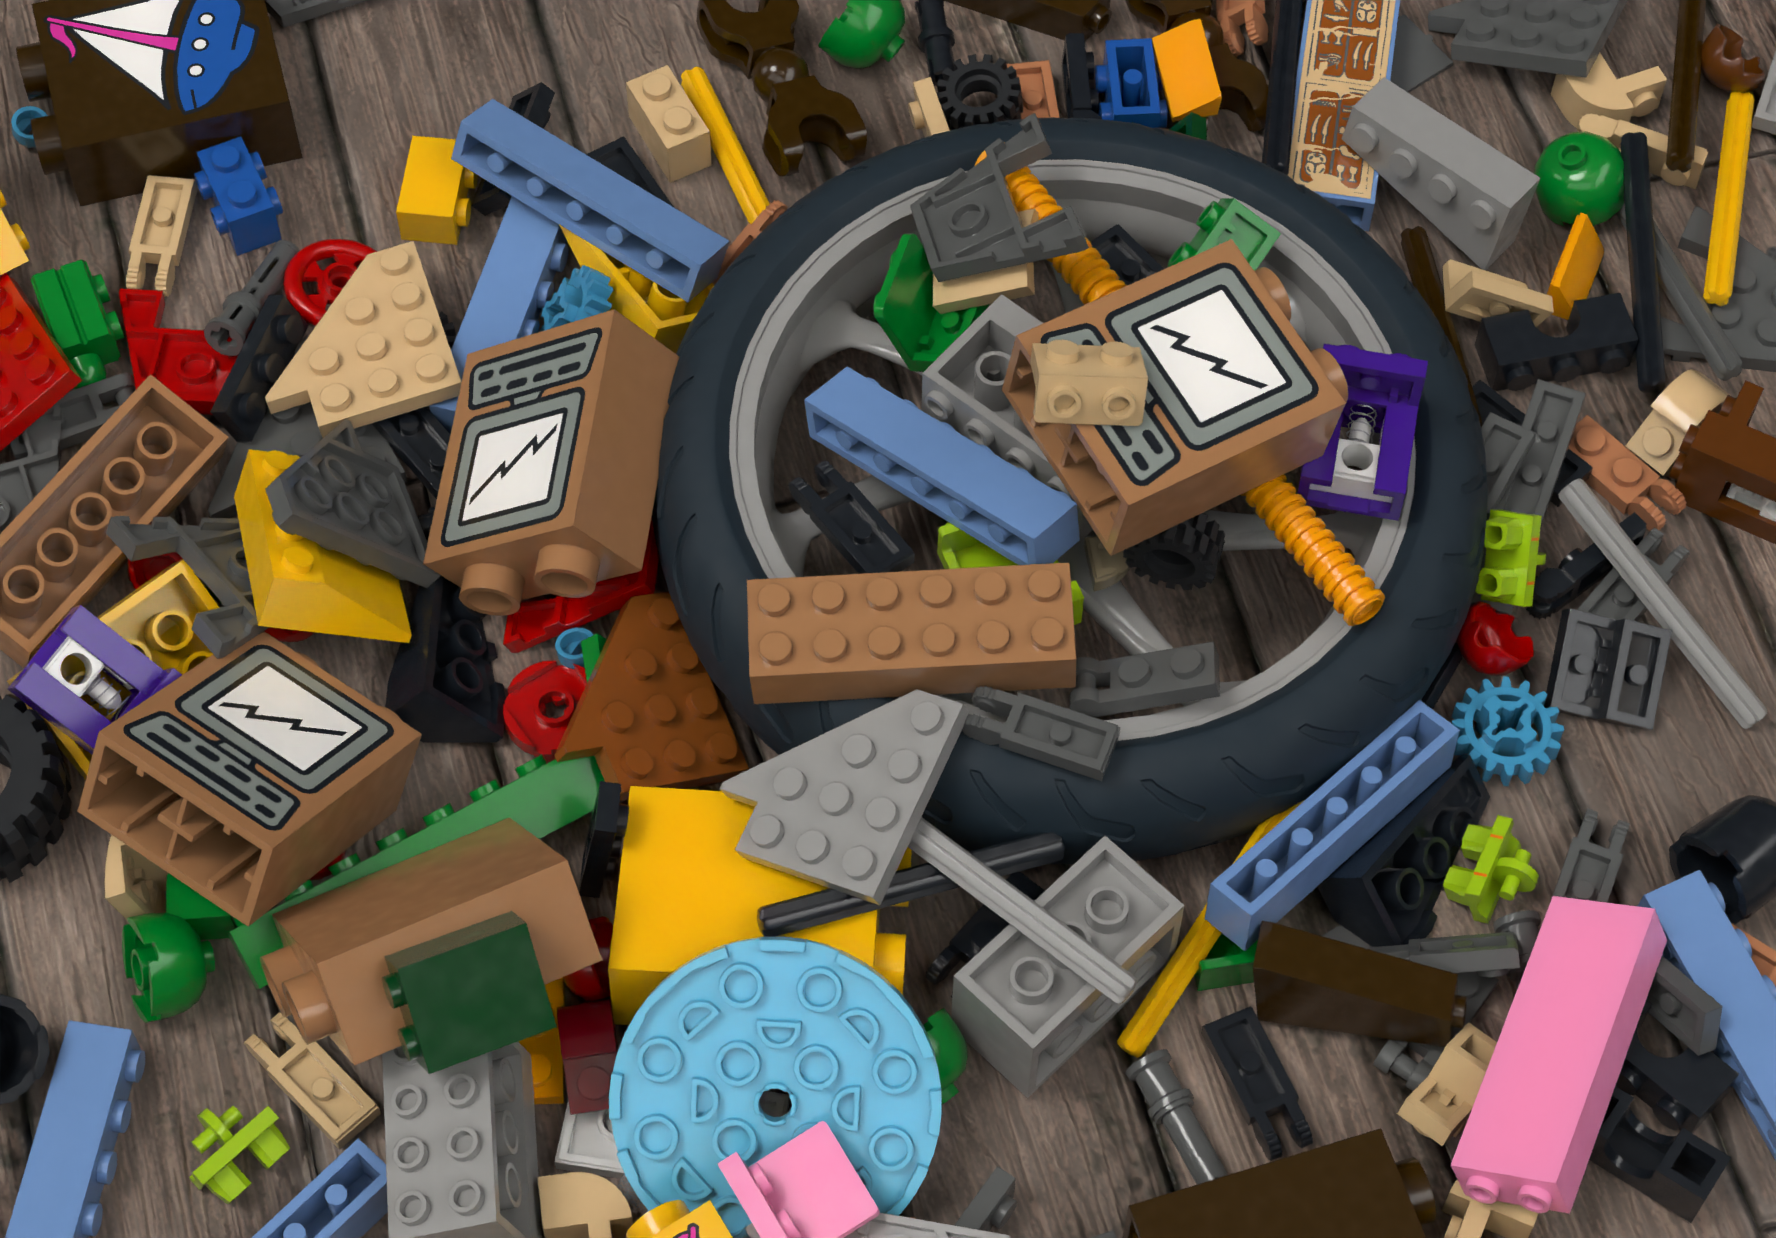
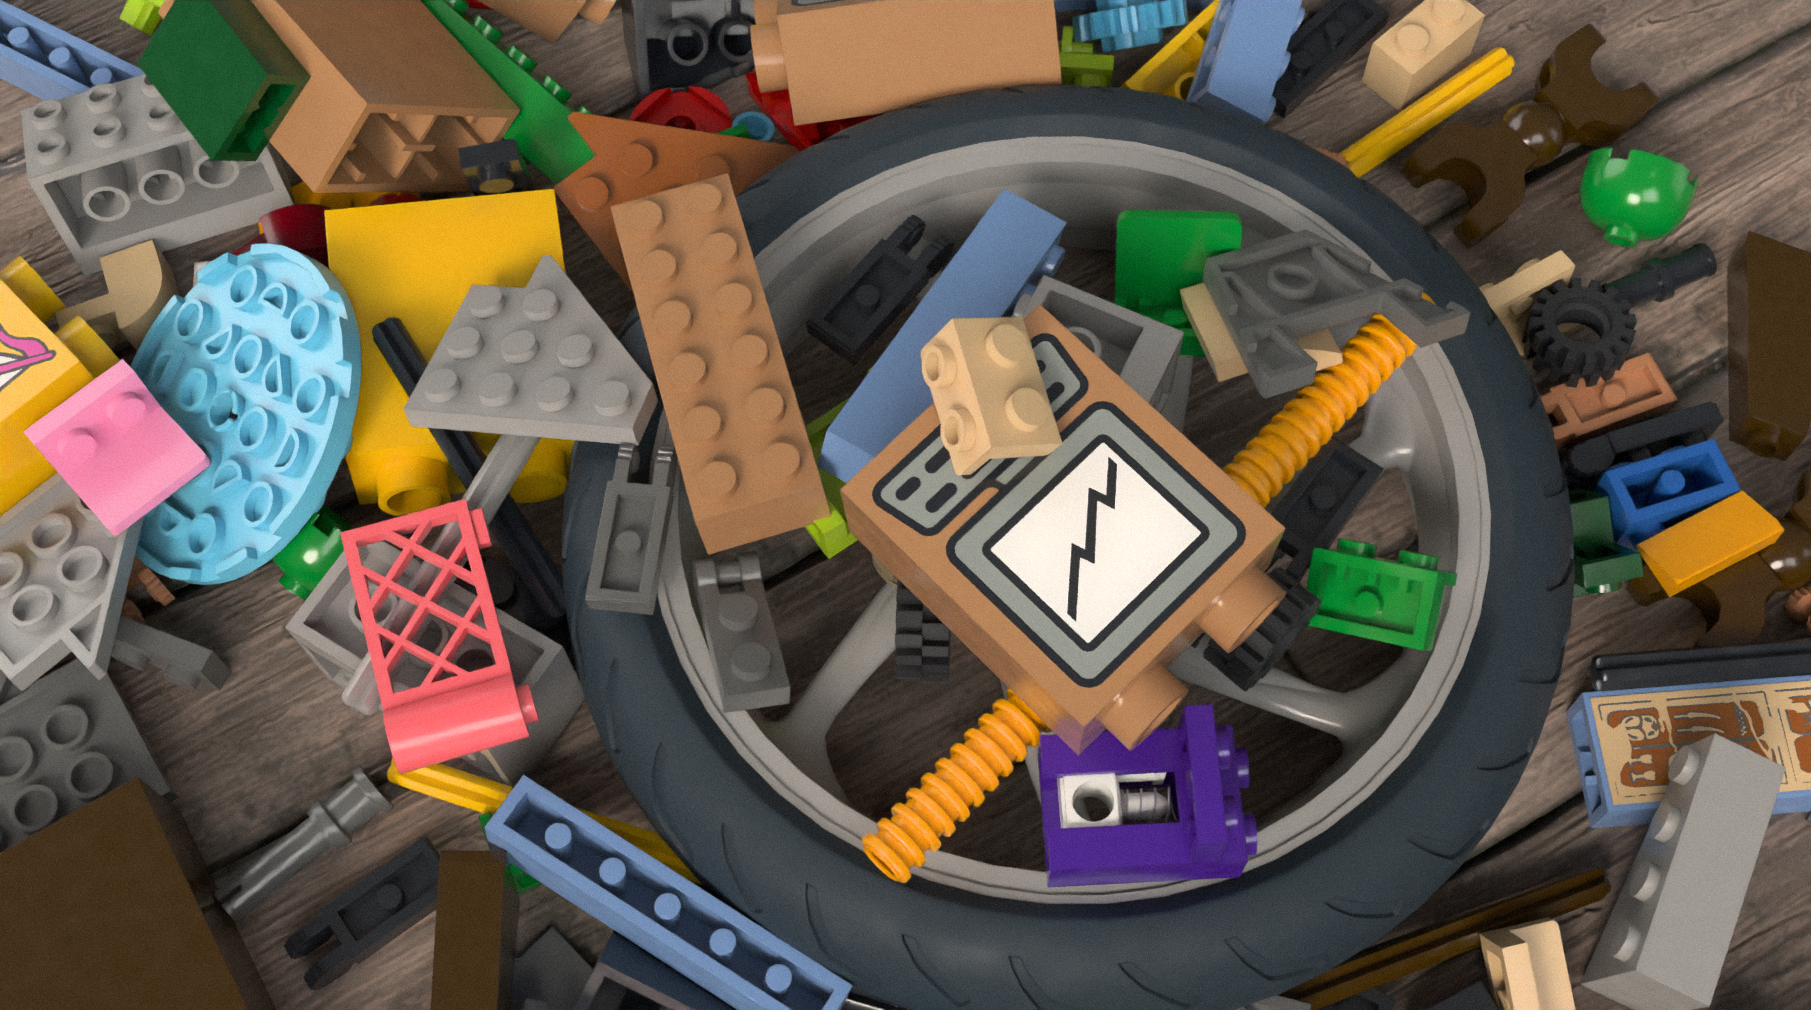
camera: 80 degrees right, 5 degrees up
none -> coral piece [340,499,539,774]

